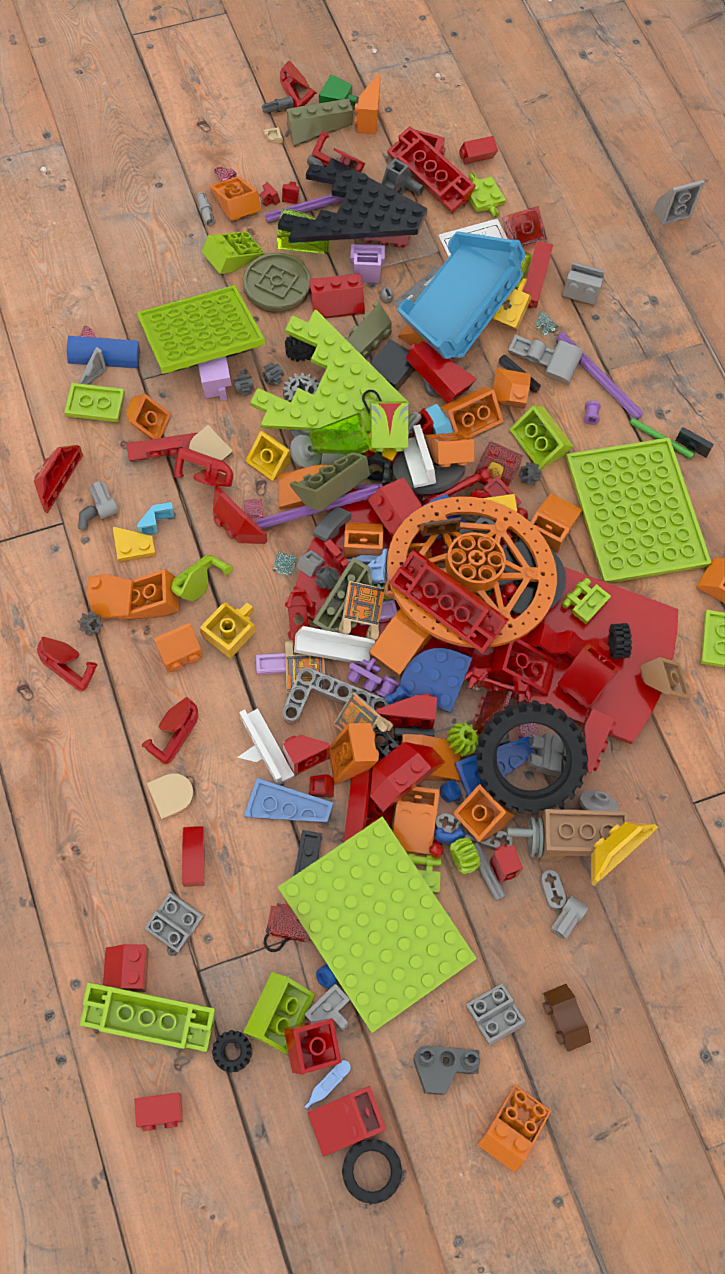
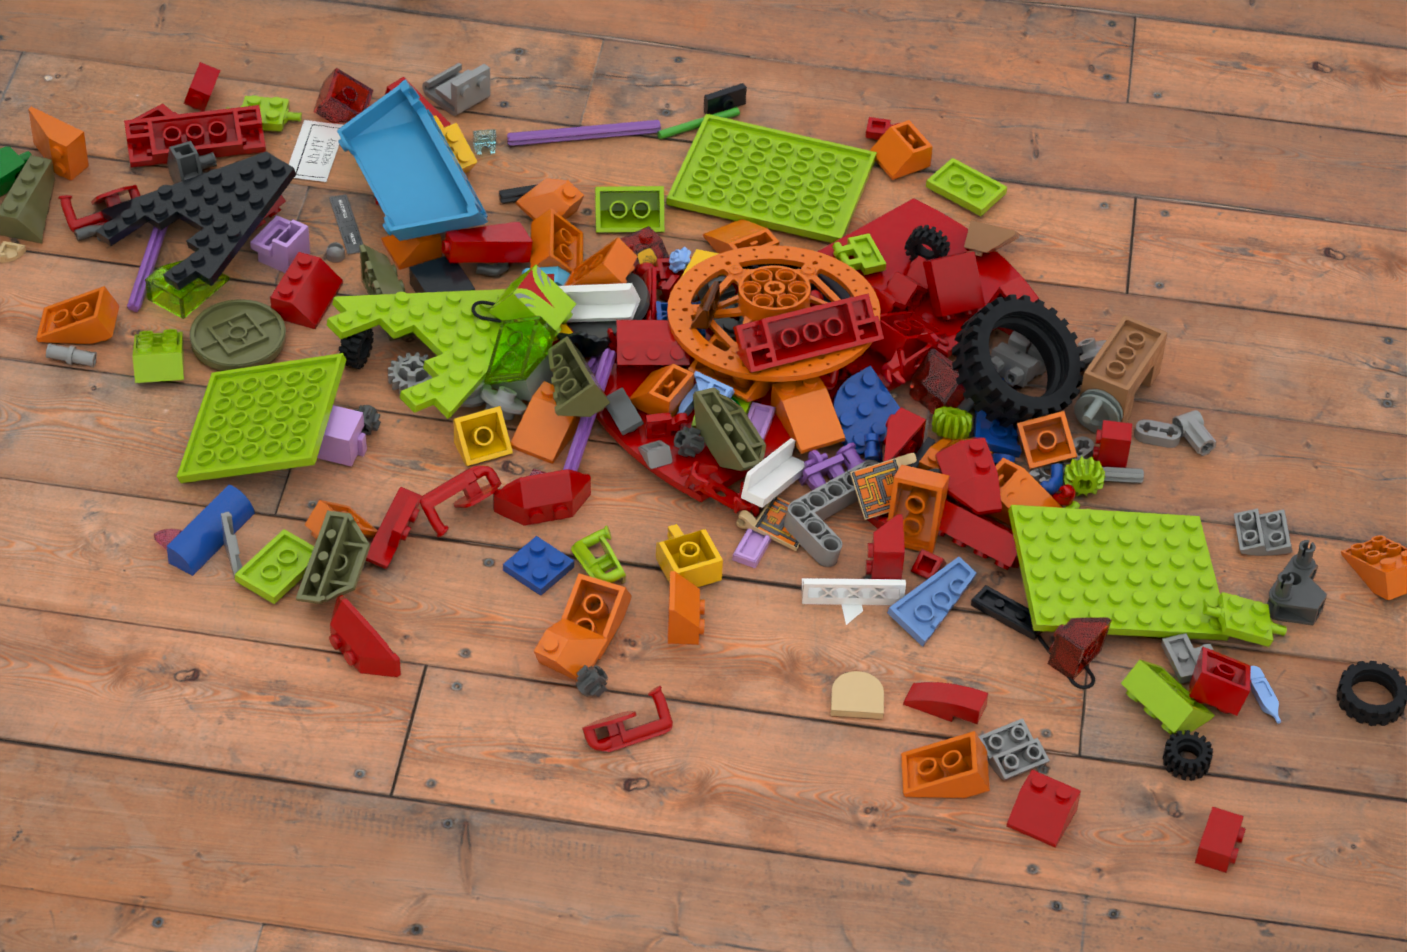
camera: 60 degrees left, 20 degrees down
dark grey arm [78,506,97,530] -> none
lime slope [80,982,215,1052] -> none
light grey piece [89,481,119,519] -> none
yellow wing [113,527,156,562] -> none
medium azure slope [137,502,175,535] -> none
red piece [142,697,198,764] -> none
tan tile [189,425,233,467] -> none
clear pink tile [214,167,237,182] -> none
red tile [259,182,280,206] -> none
dark grey gear [262,363,284,385] -> none
clear light blue tile [273,552,296,576] -> none
red tile [282,181,300,204] -> none
red slope [307,1086,386,1157] -> none
blue tile [316,964,338,988] -> none
flag [338,581,385,640] -> none
light grey plate [508,335,583,385] -> none
dark grey gear [519,462,542,485] -> none
reddish brown brick [542,984,591,1052] -> none
medium lavender bush [584,401,601,425] -> none
yellow wedge [591,822,659,886] -> none
none -> olive wedge [296,510,370,604]
none -> blue plate [503,536,574,596]
none -> light blue plant [669,247,691,273]
none -> orange slope [901,731,990,798]
none -> lime plate [1203,592,1287,647]

